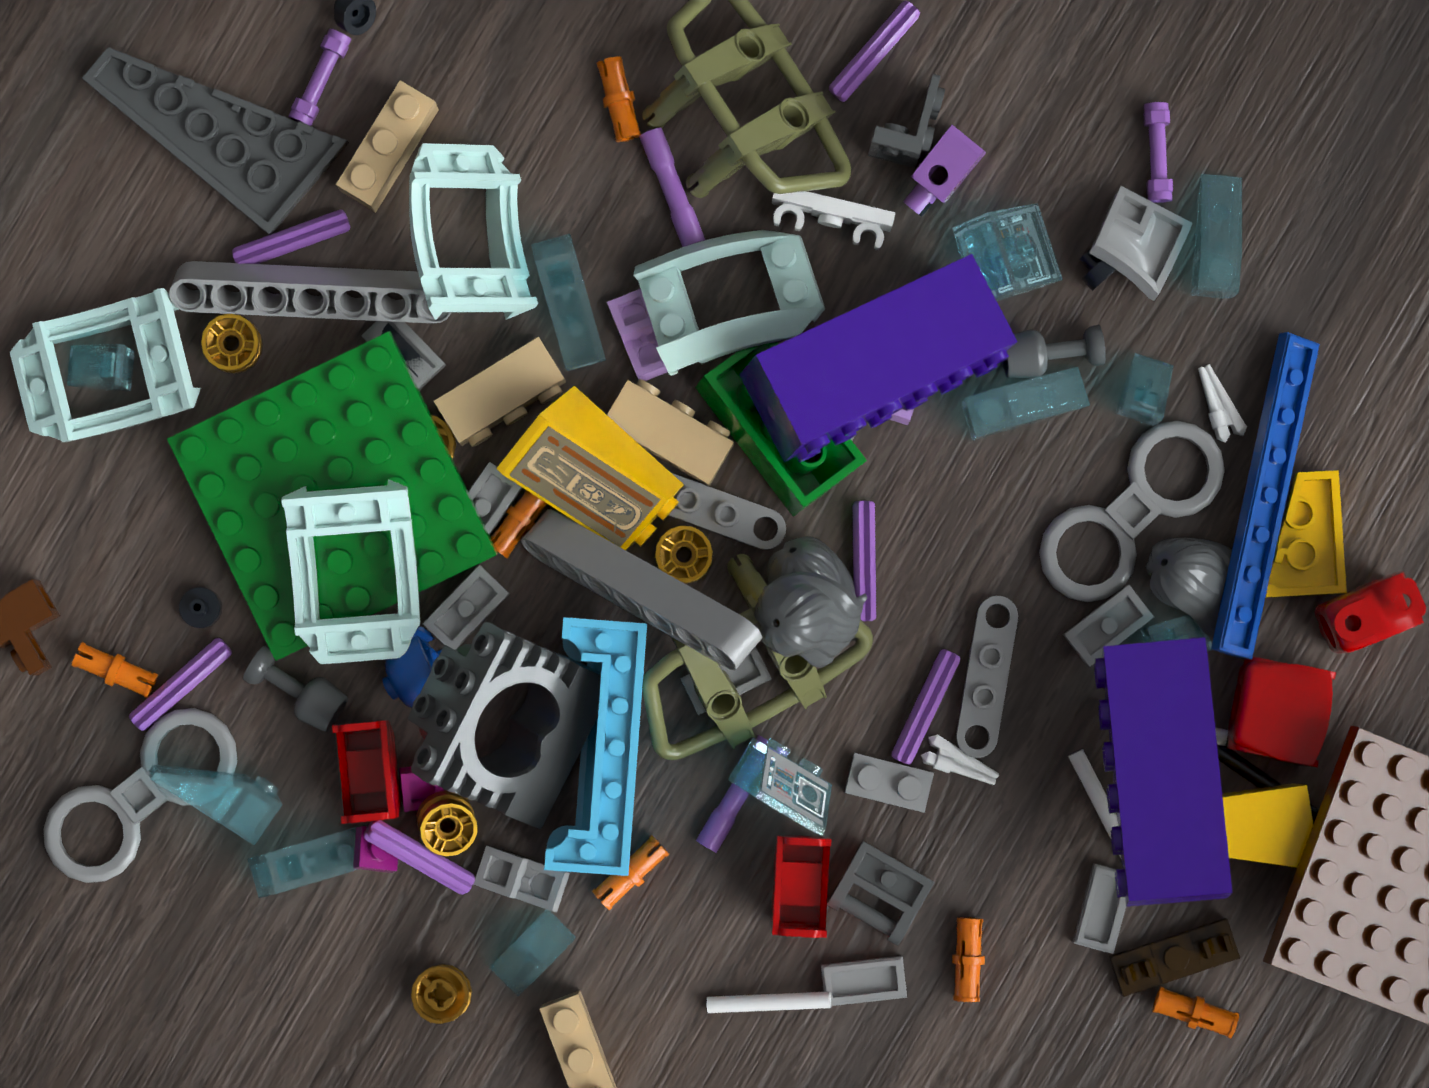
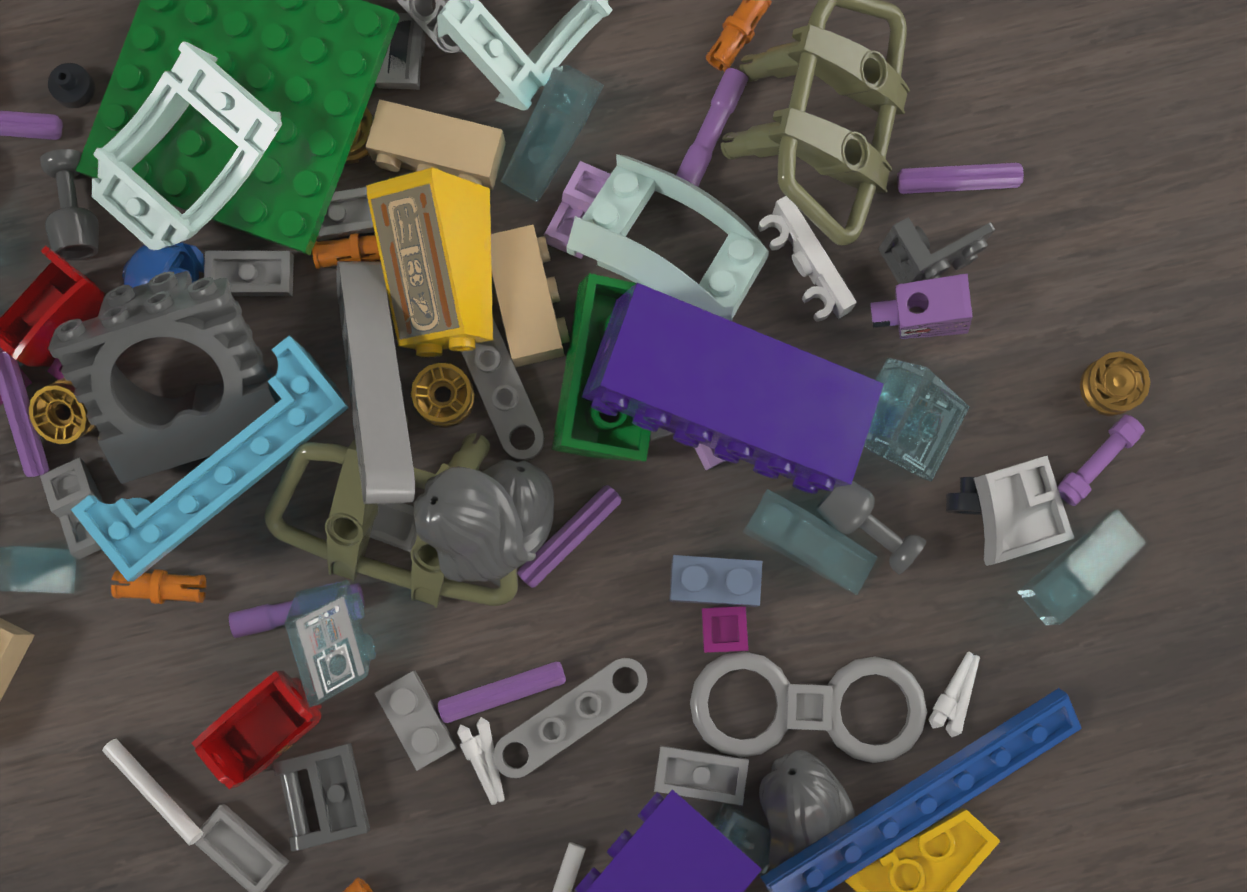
camera: 50 degrees right, 5 degrees down
clear light blue slope [1115,353,1174,426] -> none
none -> sand blue brick [669,555,762,607]
none -> magenta plate [701,606,749,653]
none -> pearl gold wheel [1080,351,1151,416]

